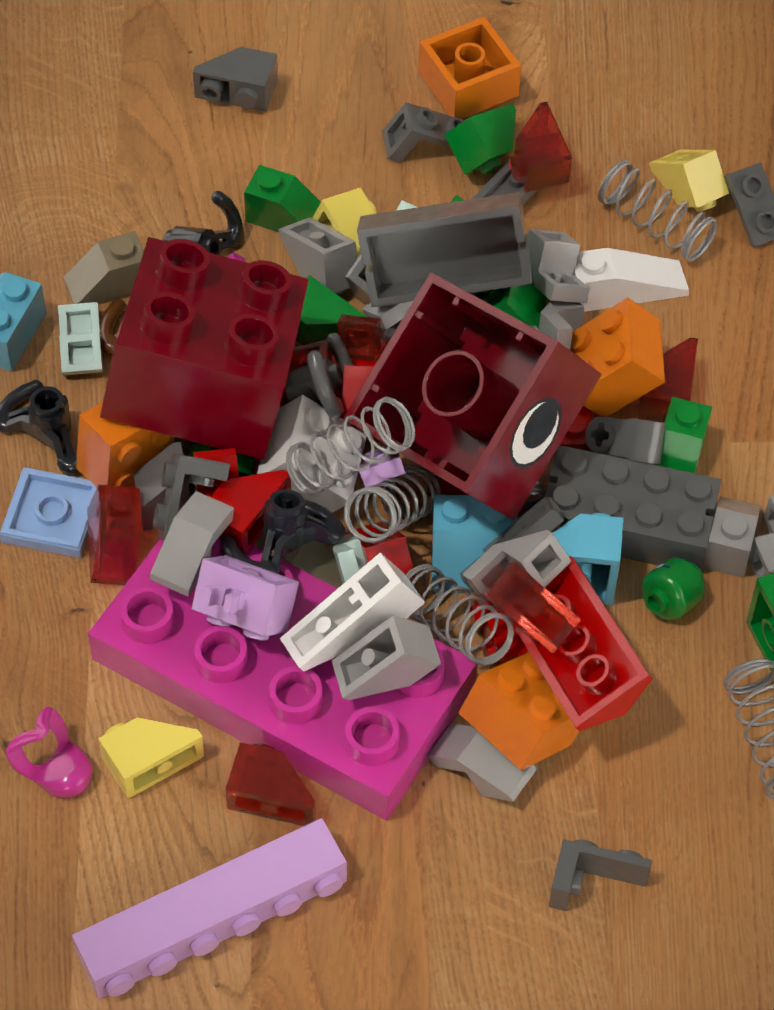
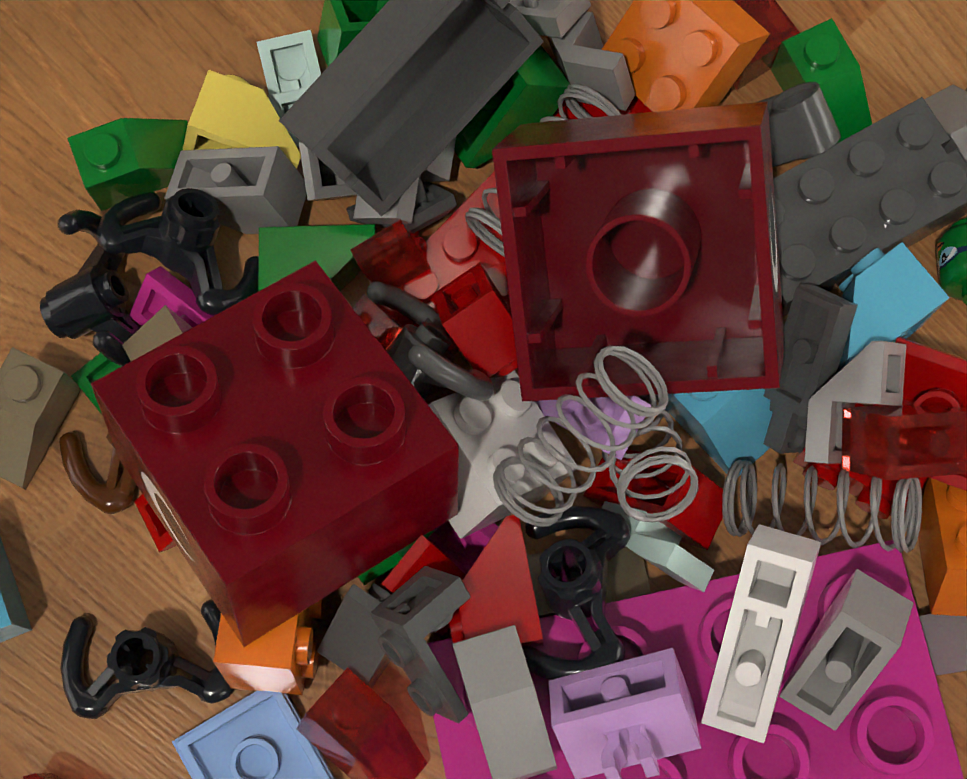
camera: 40 degrees left, 20 degrees up
light aqua slope [58,302,103,376] -> none
none -> black piece [95,188,259,316]

